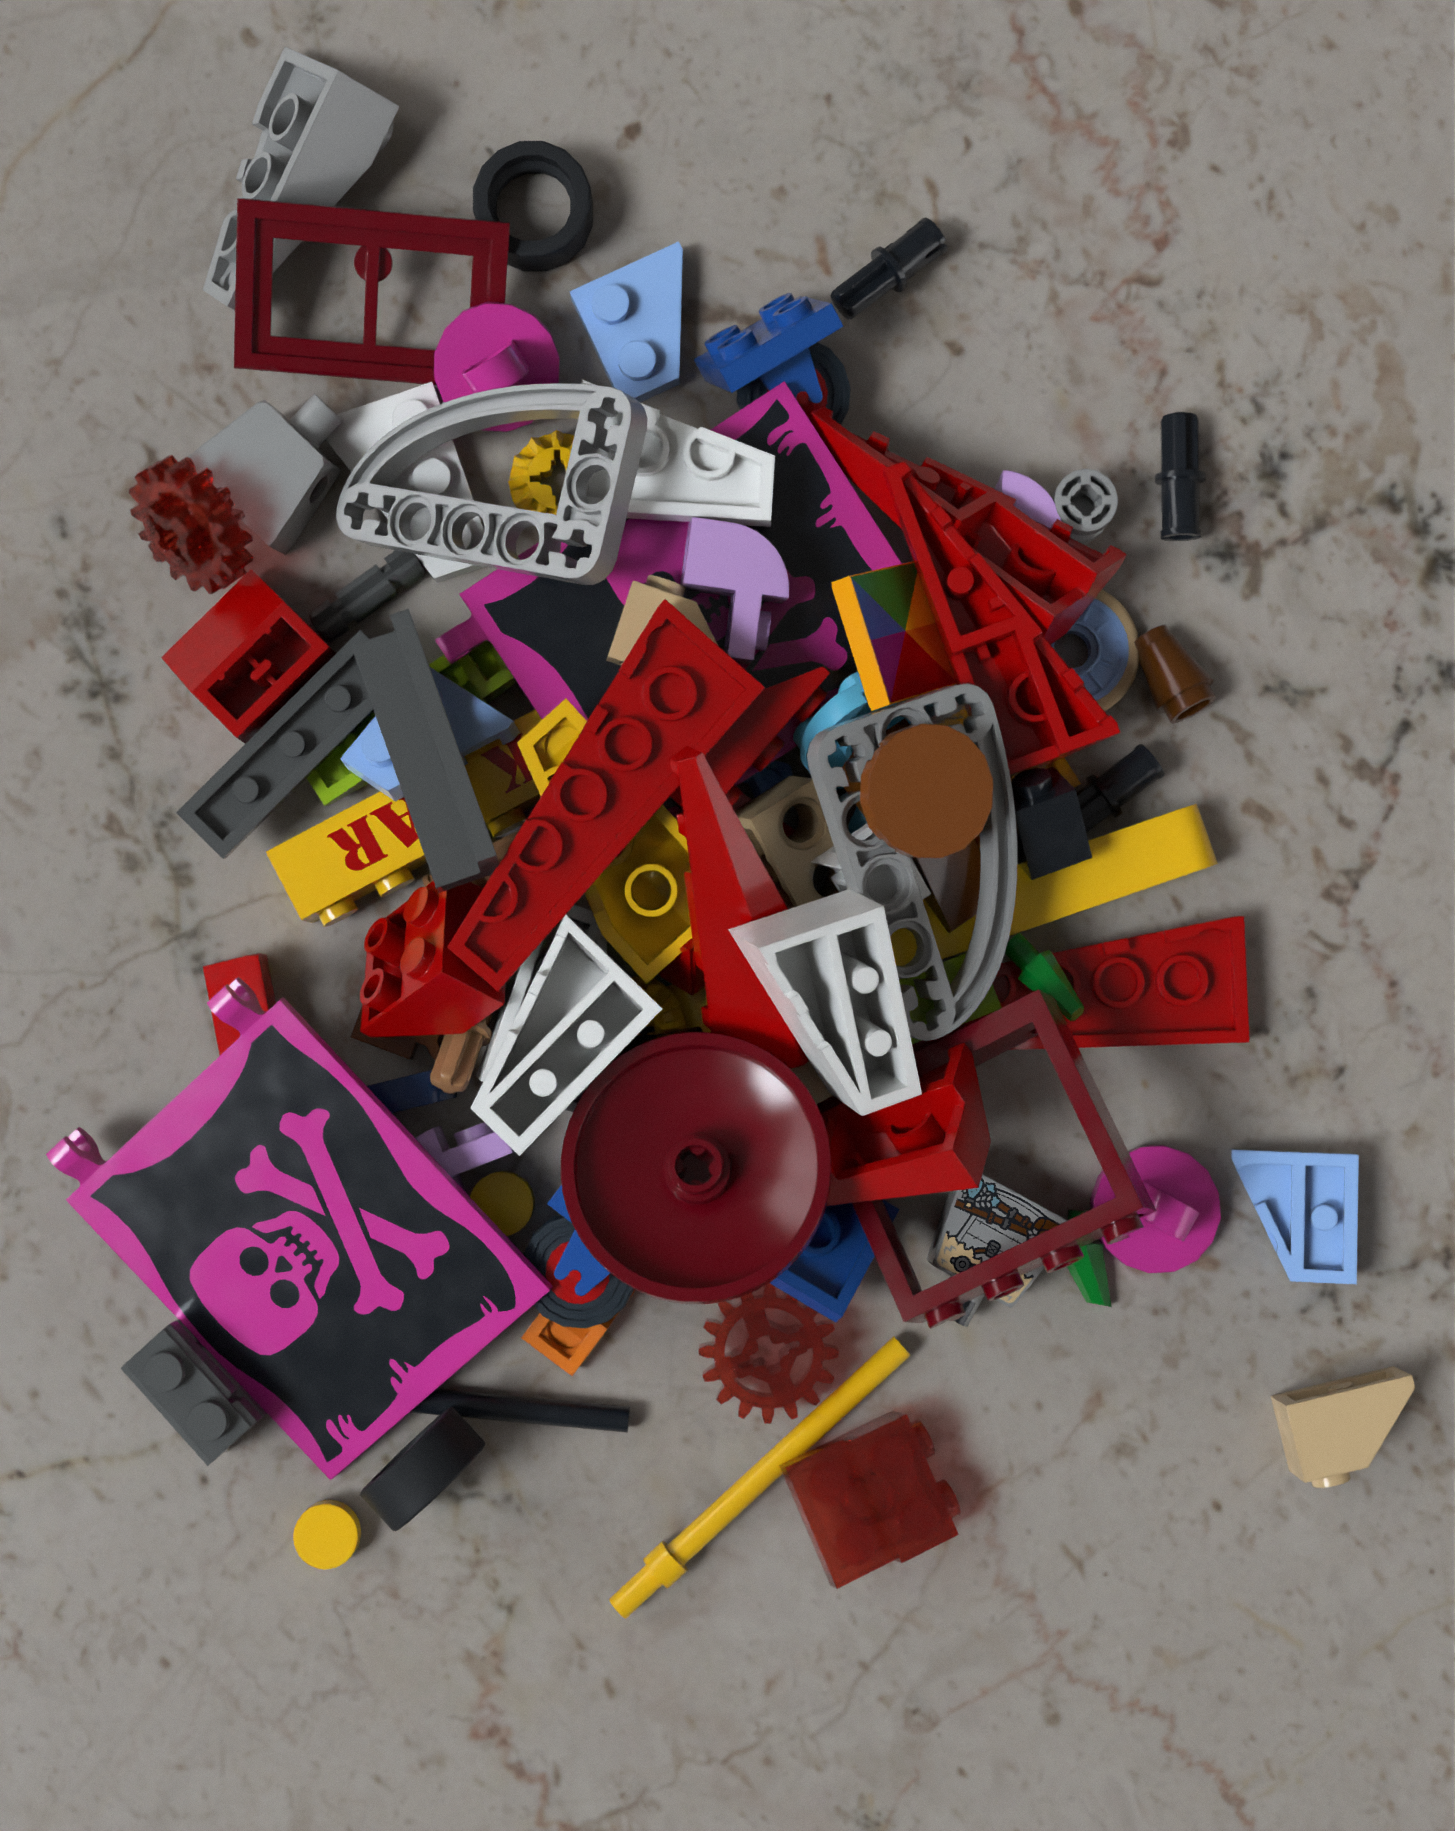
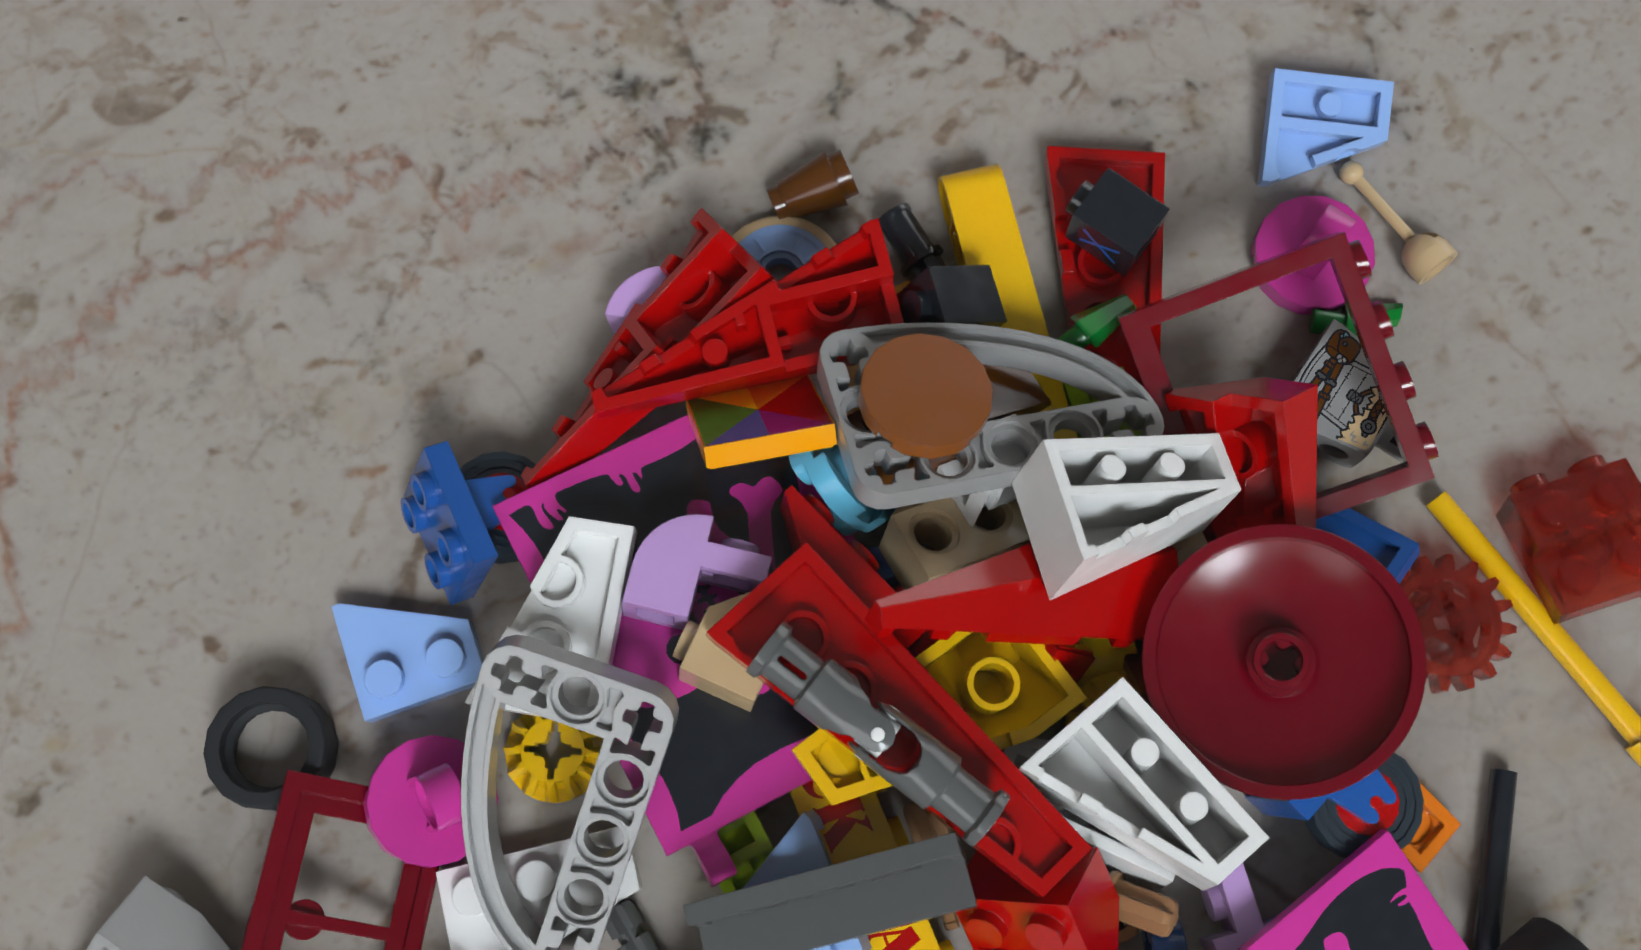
camera: 80 degrees left, 10 degrees down
yellow tile [470,1171,535,1236] -> none
black axle [830,217,948,320] -> none
light grey wheel [1051,469,1118,544] -> none
black axle [1155,412,1206,541] -> none
tan slope [1271,1366,1415,1488] -> none
none -> dark grey piece [746,621,1010,847]
none -> black brick [1065,167,1170,277]
none -> tan hinge [1339,161,1458,285]

